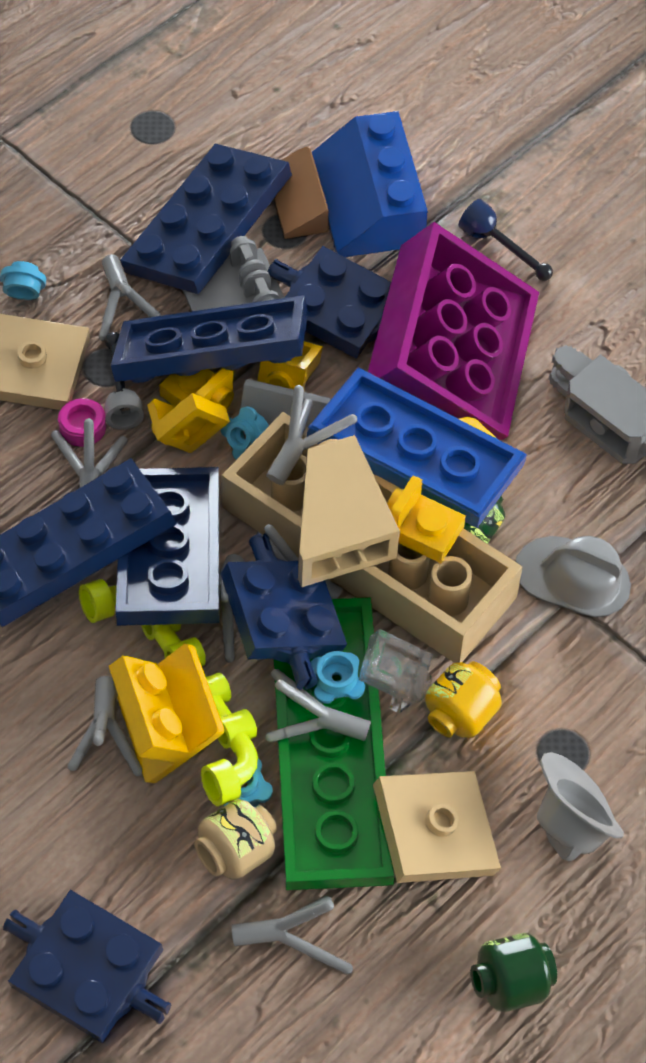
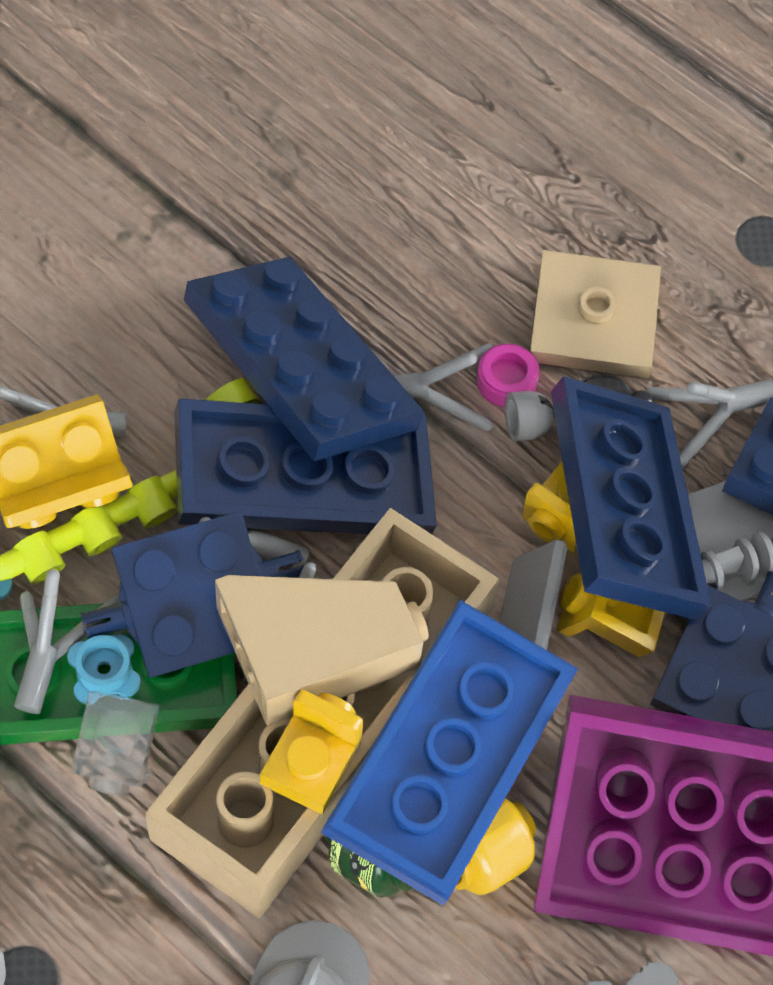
camera: 85 degrees right, 5 degrees up
medium azure plate [0,261,46,300] -> none
yellow bracket [147,393,230,453] -> none
medium azure plate [220,406,269,460] -> none
light grey plant [266,385,357,485] -> none
yellow head [425,661,502,738] -> none

